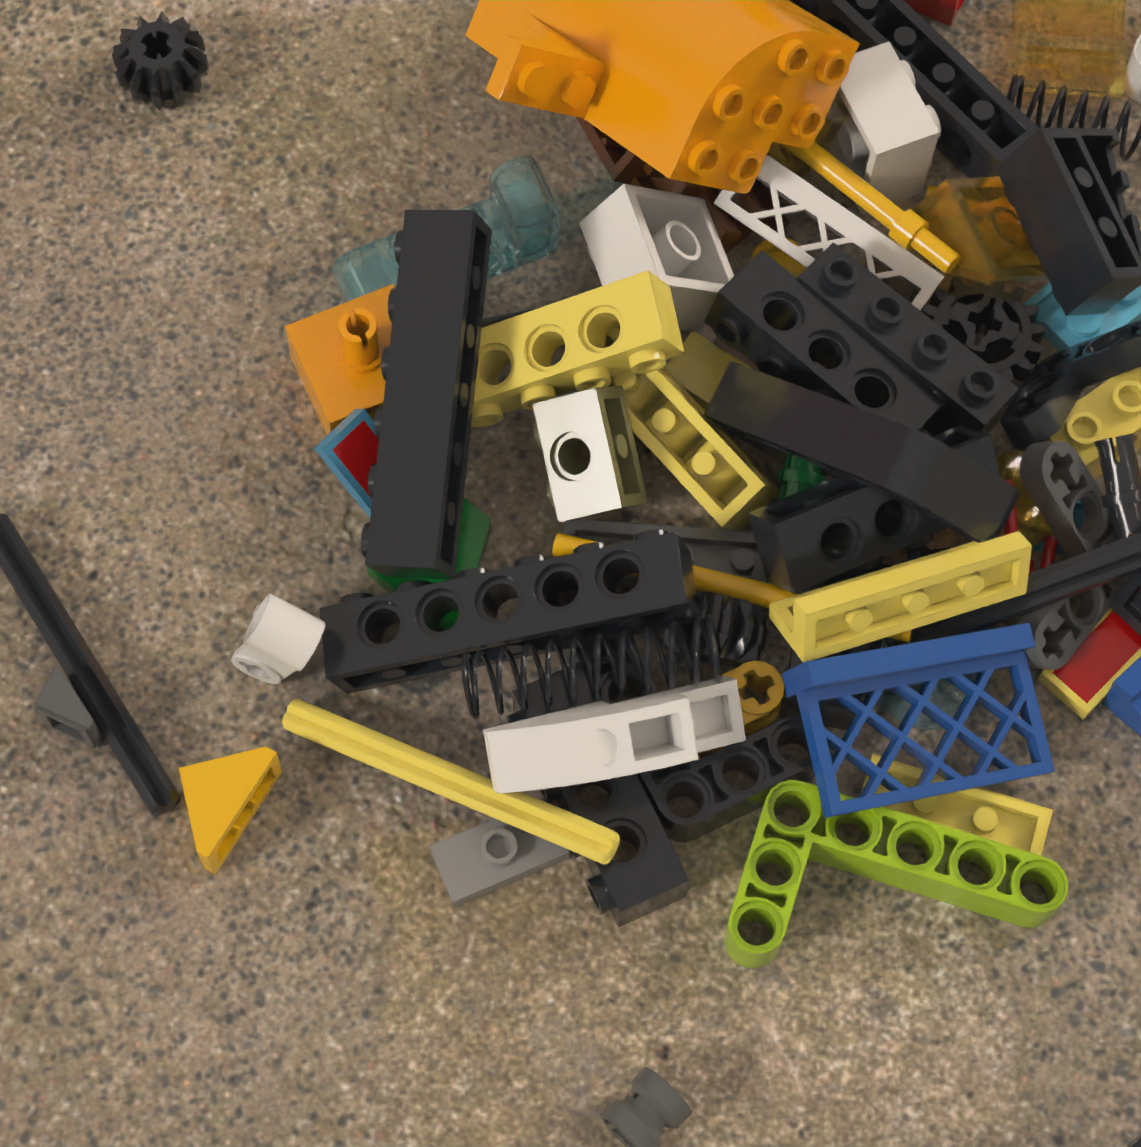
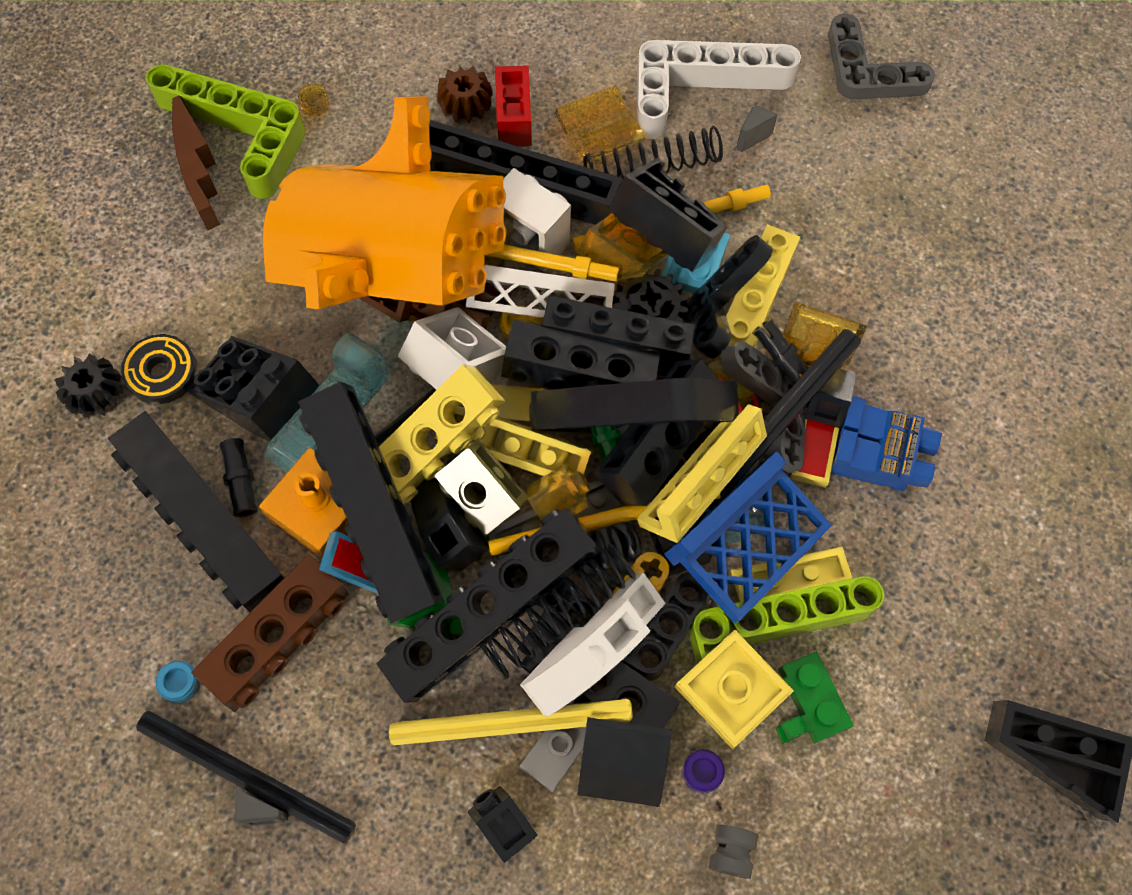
camera: 30 degrees left, 0 degrees up
yellow slope [179,746,283,875] -> none
white piece [231,593,325,684] -> none
none -> black brick [107,411,284,612]
none -> black tile [121,334,197,404]
none -> dark azure tile [156,661,200,703]
none -> black slope [186,336,322,444]
none -> reddish brown brick [191,554,349,712]
none -> black pin [219,438,258,517]
none -> black slope [411,477,490,570]
none -> black bracket [467,786,538,863]
none -> clear yellow brick [527,463,591,520]
none -> black slope [577,717,672,807]
none -> light yellow tile [675,630,794,750]
none -> dark purple tile [682,749,725,794]
none -> green plate [776,651,854,744]

